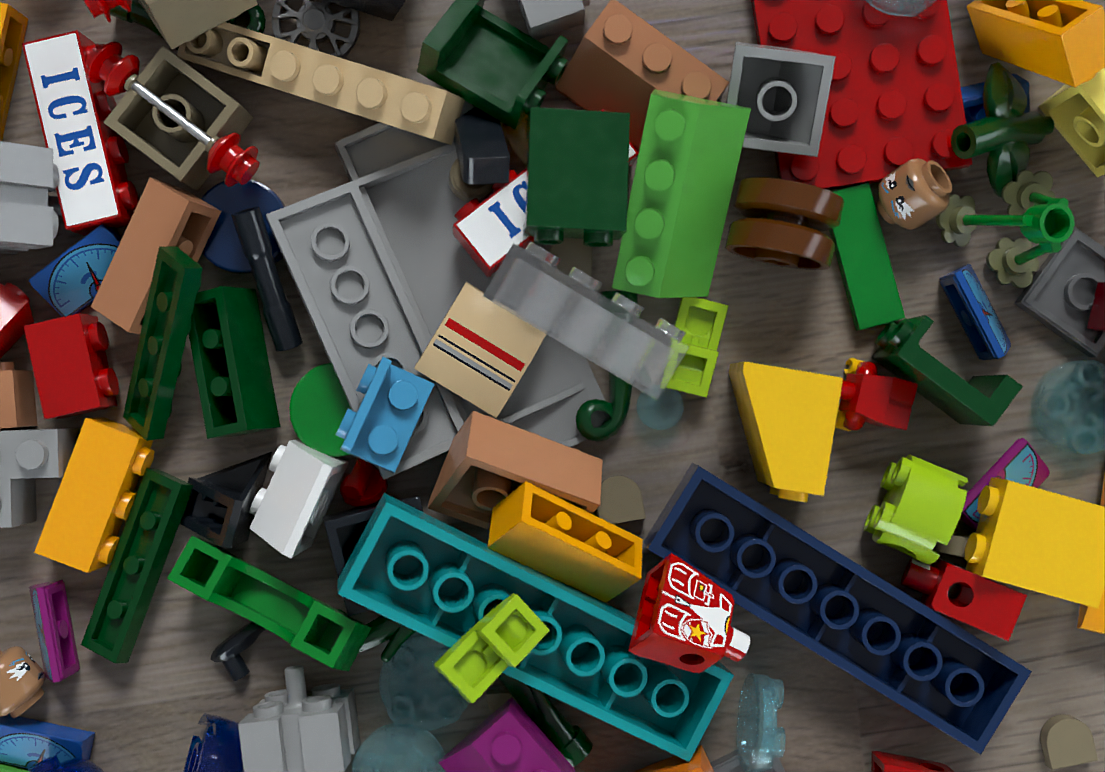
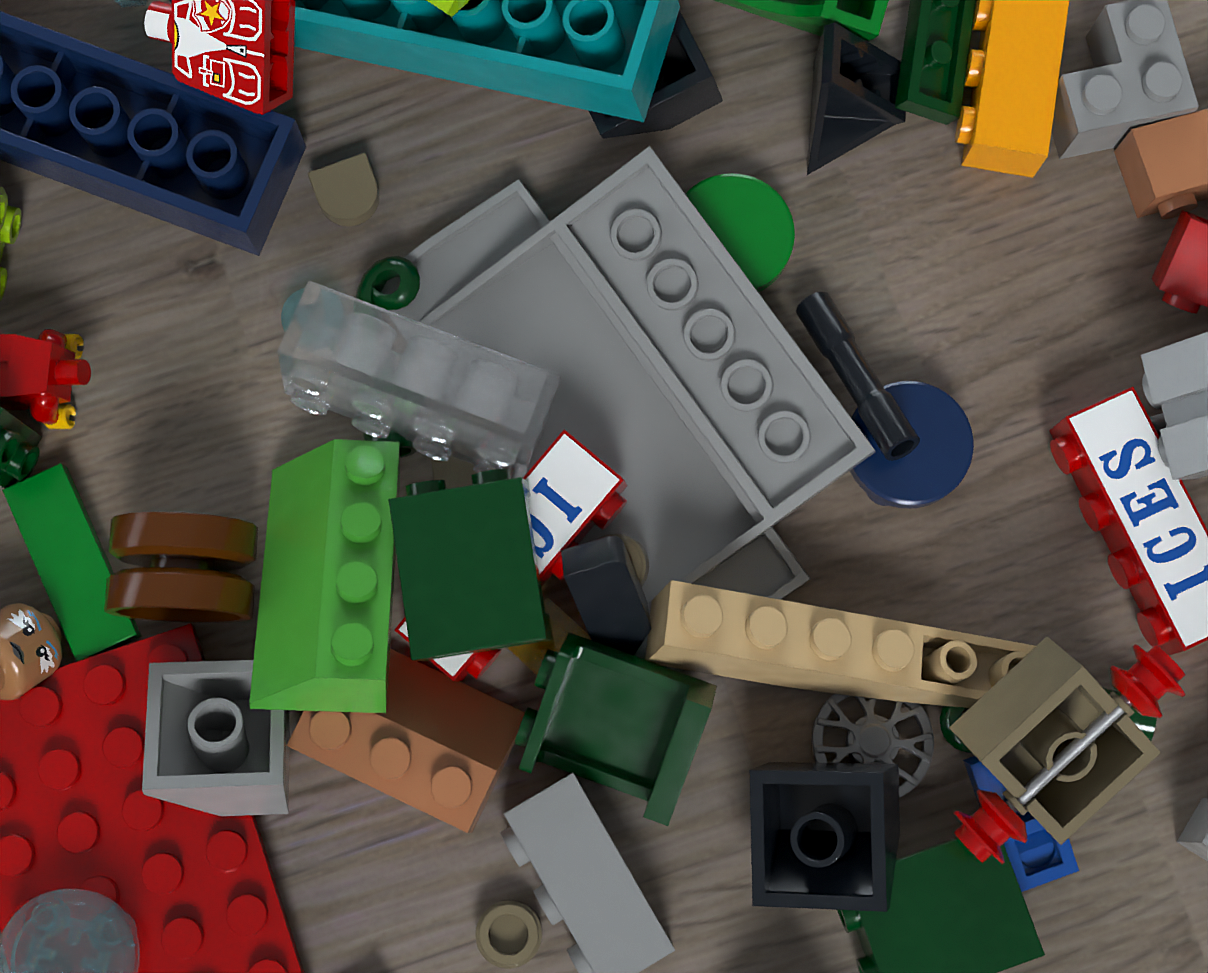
camera: 165 degrees right, 10 degrees down
red brick [23,313,119,419] -> none
slope [28,224,122,317] -> none
dark tan brick [86,41,260,191] -> none
nougat brick [91,177,221,334] -> none
dark green plate [123,246,203,441] -> none
dark green brick [189,286,280,439] -> none
white slope [249,439,349,558] -> none
dark azure bracket [336,357,434,473] -> none
red plate [340,458,388,506] -> none
tan slope [414,282,547,418] -> none
nougat slope [428,411,603,530] -> none
light orange brick [487,481,643,603] -> none
lime slope [660,297,729,398] -> none
yellow slope [729,361,843,502] -> none

